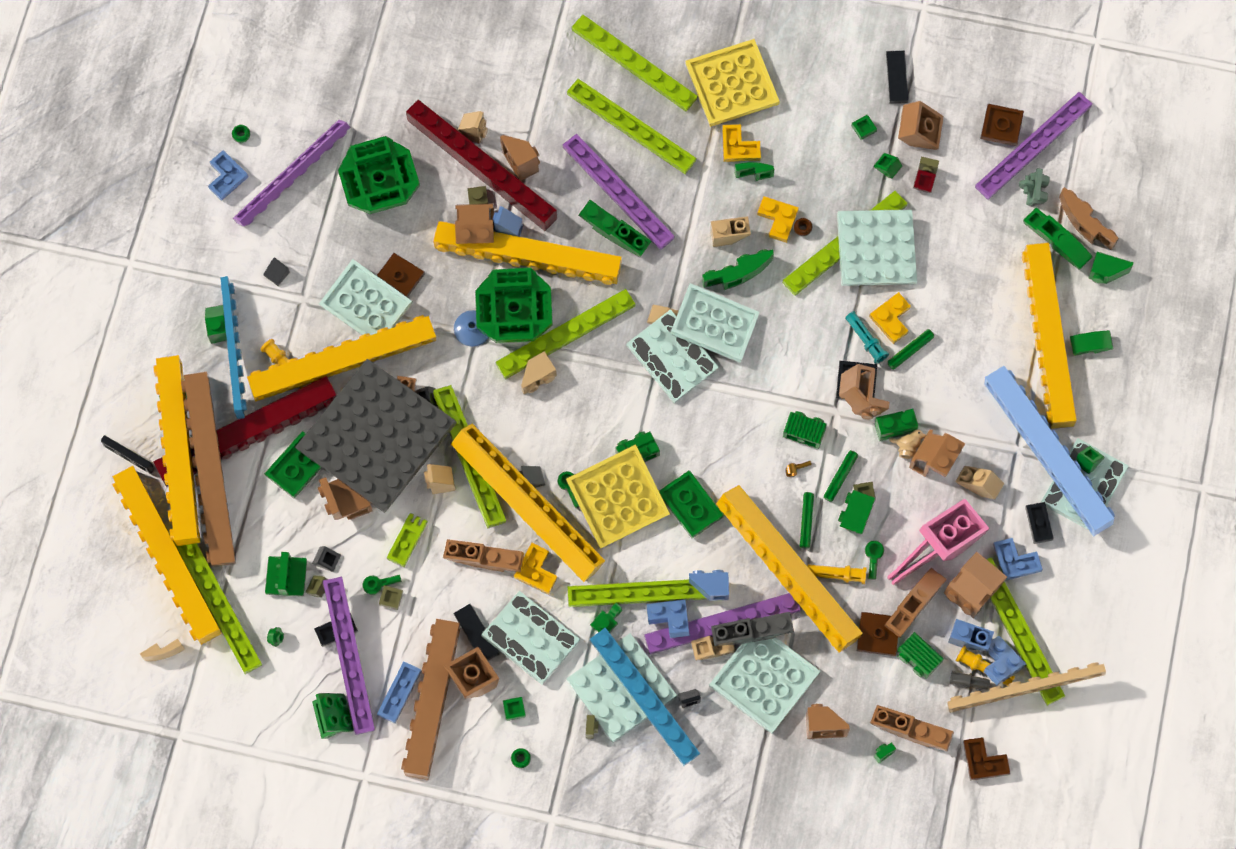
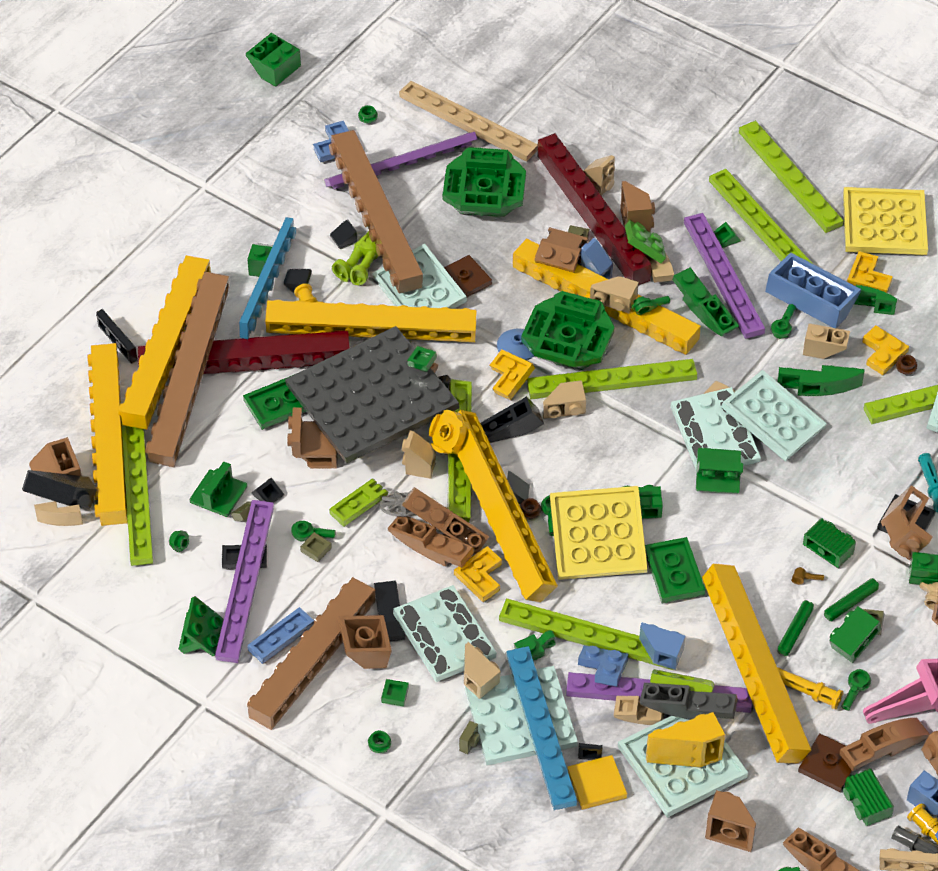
camera: 20 degrees right, 20 degrees down
none -> black slope [22,470,97,509]
none -> medium nougat slope [29,437,82,498]
none -> green slope [246,33,301,87]
none -> black slope [284,269,312,293]
none -> medium nougat brick [329,130,423,294]
none -> lime piece [332,231,378,286]
none -> light grey wheel [380,490,416,517]
none -> tan plate [399,81,538,162]
none -> medium nougat slope [402,487,489,554]
none -> green plate [407,346,437,372]
none -> yellow plate [429,410,469,454]
none -> tan slope [464,642,501,699]
none -> black slope [480,396,544,443]
none -> yellow plate [489,349,535,400]
none -> reddish brown plate [520,498,541,519]
none -> yellow tile [567,755,627,810]
none -> tan slope [590,276,639,313]
none -> bright green plate [625,220,666,263]
none -> green plate [631,296,670,315]
none -> tan slope [646,253,674,283]
none -> yellow slope [646,712,725,767]
none -> lime hinge [650,669,715,692]
none -> green bracket [696,448,743,494]
none -> green slope [713,222,741,248]
none -> medium blue slope [765,253,861,328]
none -> green plate [771,304,796,339]

